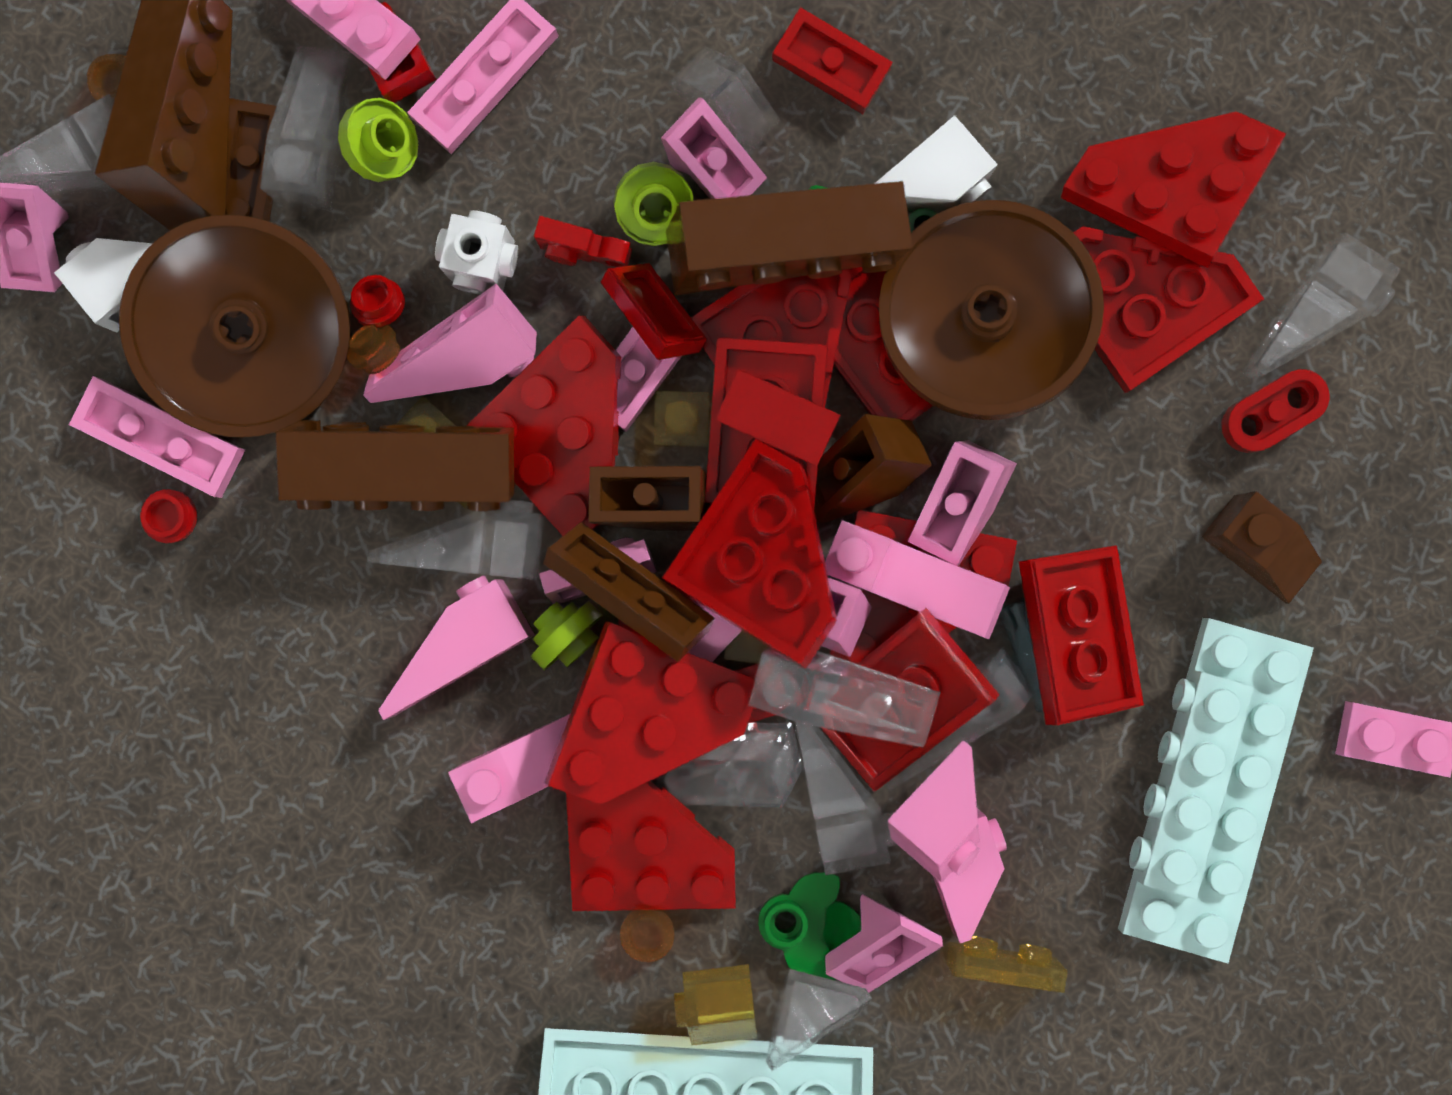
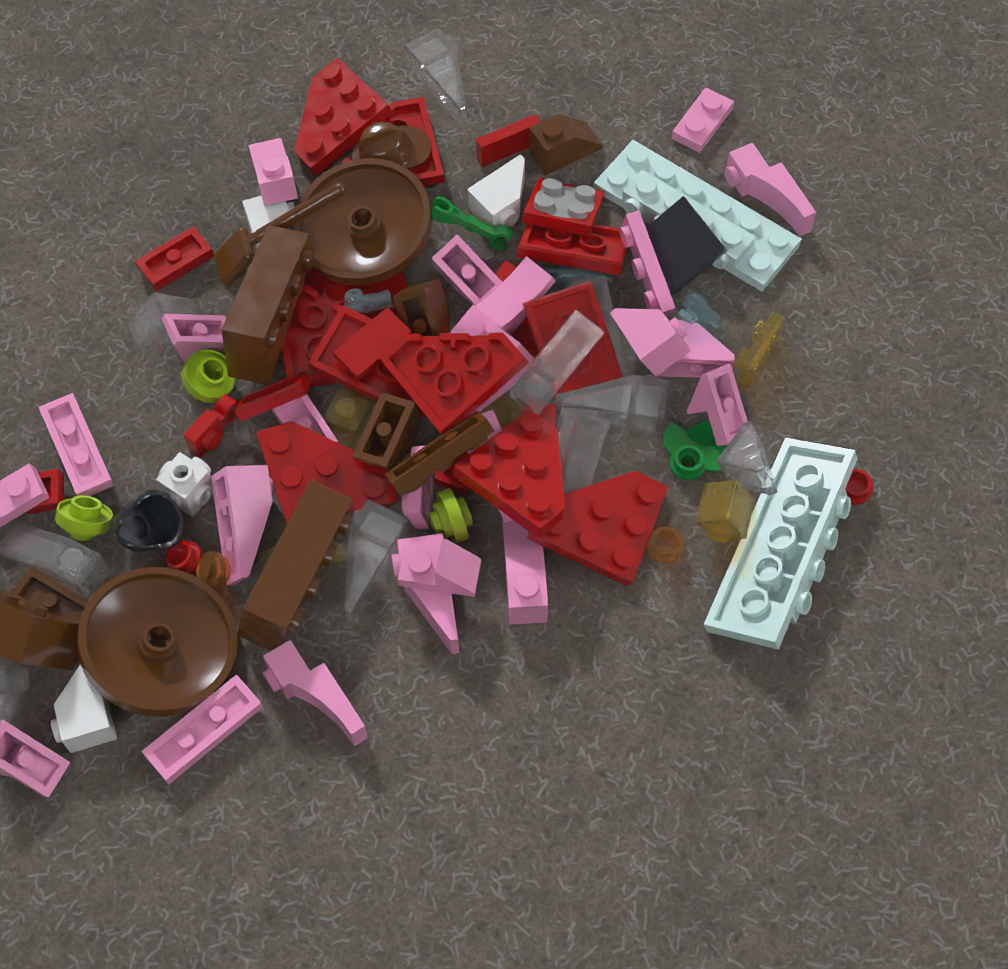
camera: 70 degrees left, 25 degrees down
red plate [140,489,197,543] -> none
red plate [1222,369,1330,453] -> none
none -> black hair [113,489,185,552]
none -> reddish brown piece [214,183,346,286]
none -> bright pink slope [249,138,298,206]
none -> bright pink slope [262,640,368,746]
none -> clear light blue arm [344,289,393,314]
none -> reddish brown piece [352,122,432,169]
none -> bright pink slope [397,538,481,597]
none -> green piece [431,196,513,251]
none -> white slope [467,154,525,227]
none -> red tile [476,114,541,168]
none -> piece [522,178,604,236]
none -> bright pink plate [619,210,676,317]
none -> black tile [646,196,728,295]
none -> clear light blue plate [678,291,723,331]
none -> bright pink slope [724,143,816,237]

